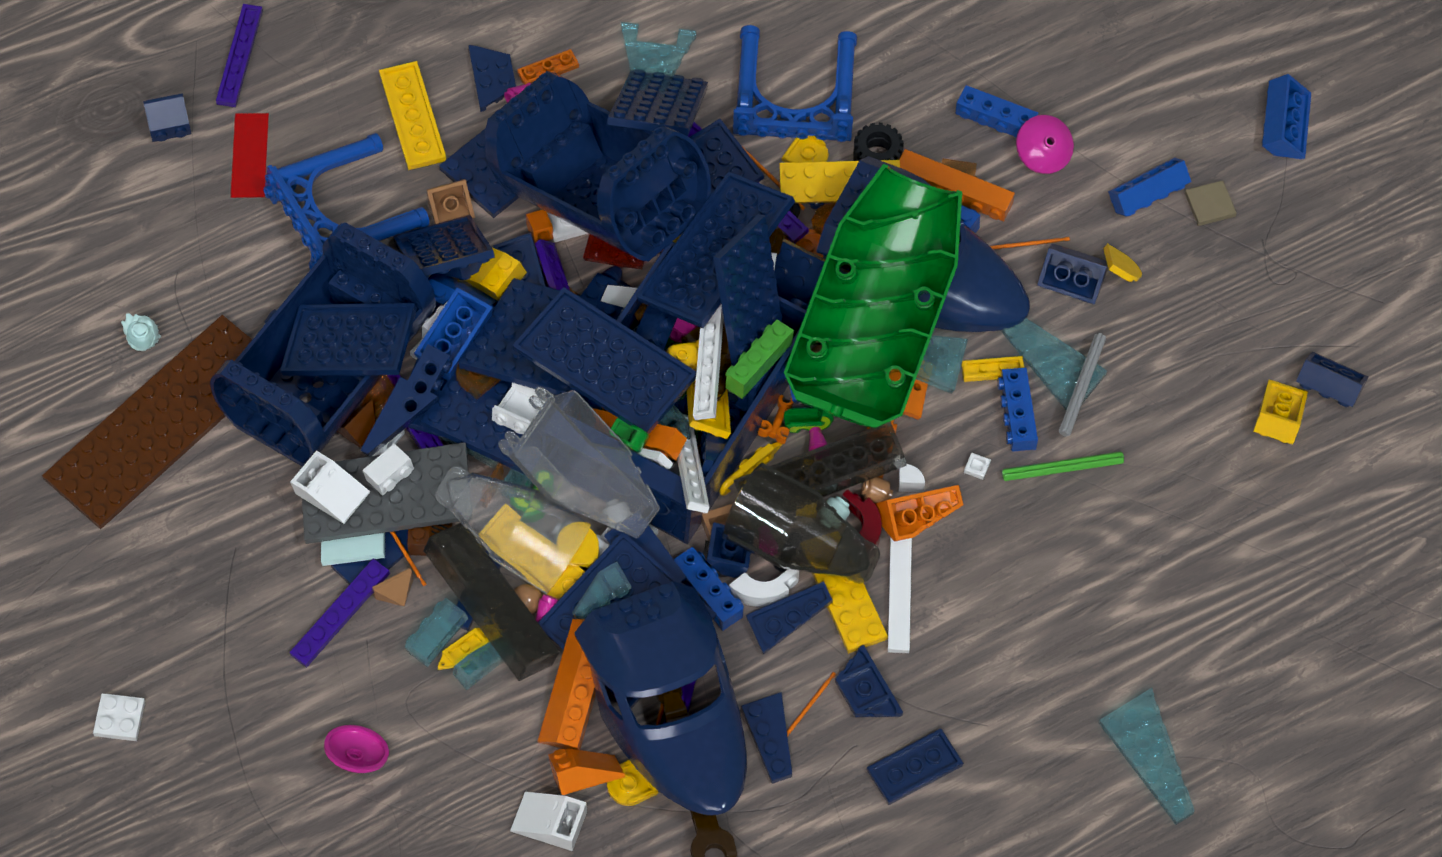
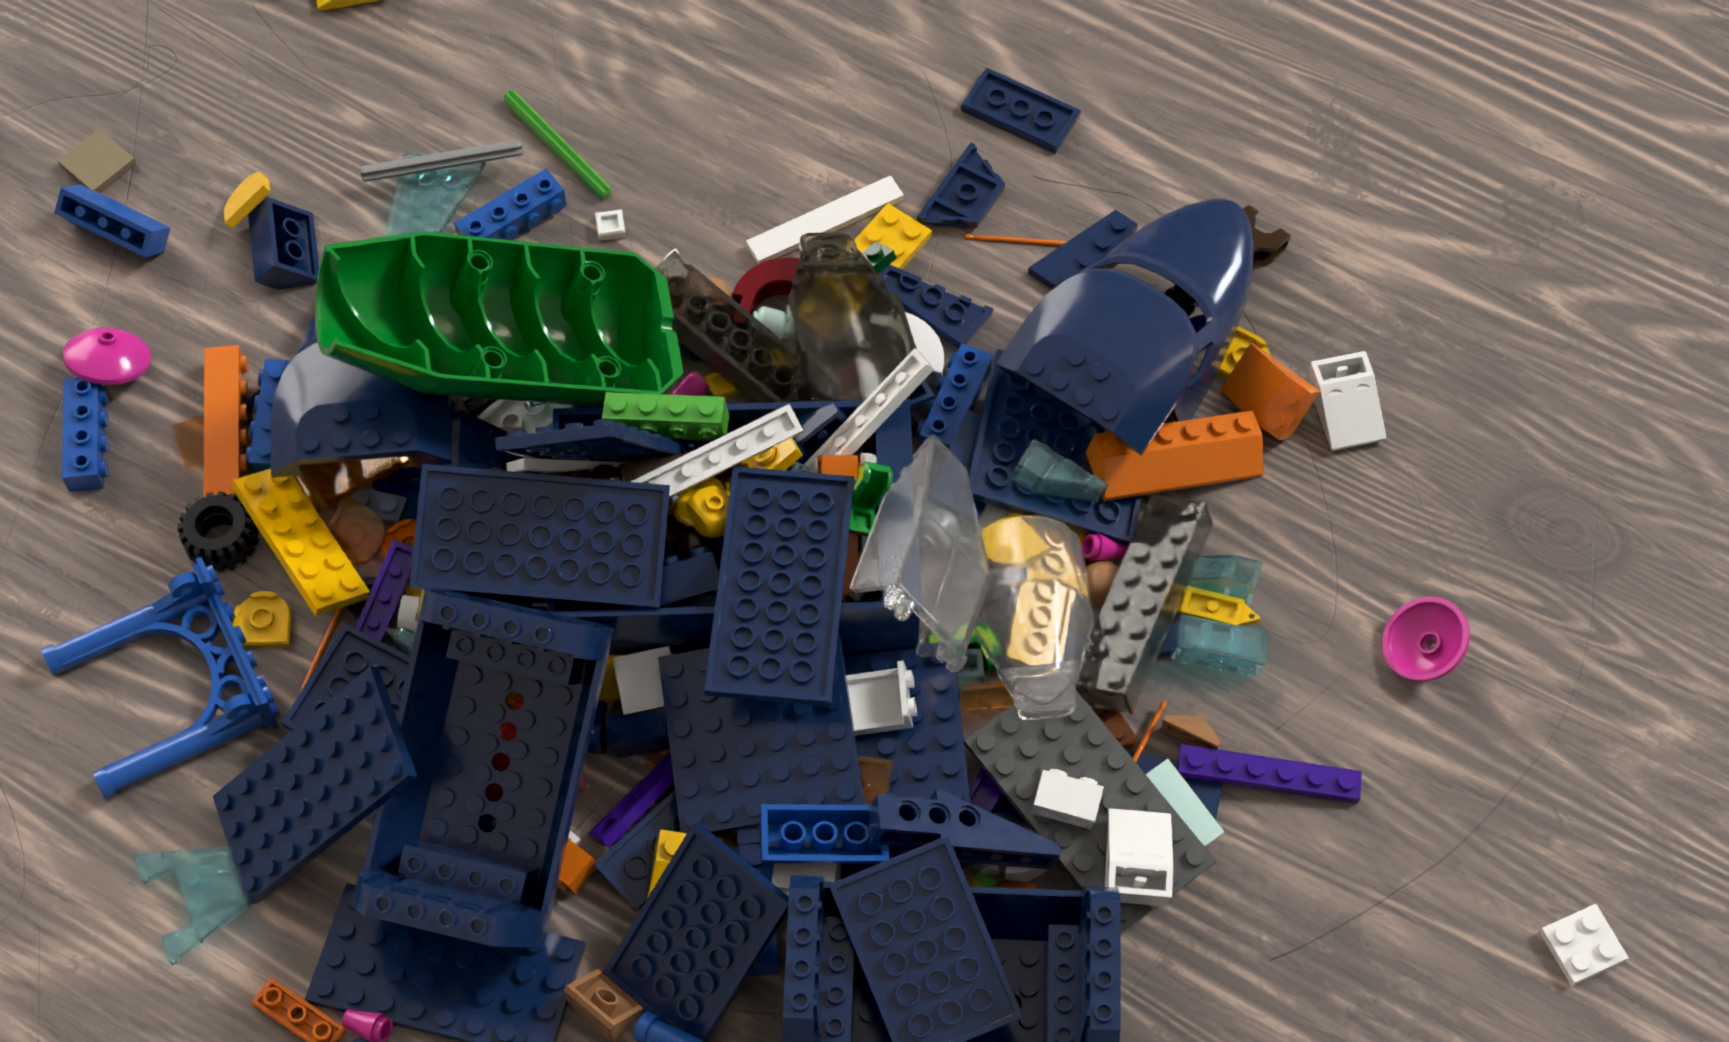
camera: 120 degrees left, 0 degrees up
orange wedge [875,485,963,542] -> none
orange piece [990,237,1070,250] -> none
none -> dark green plate [856,242,897,275]

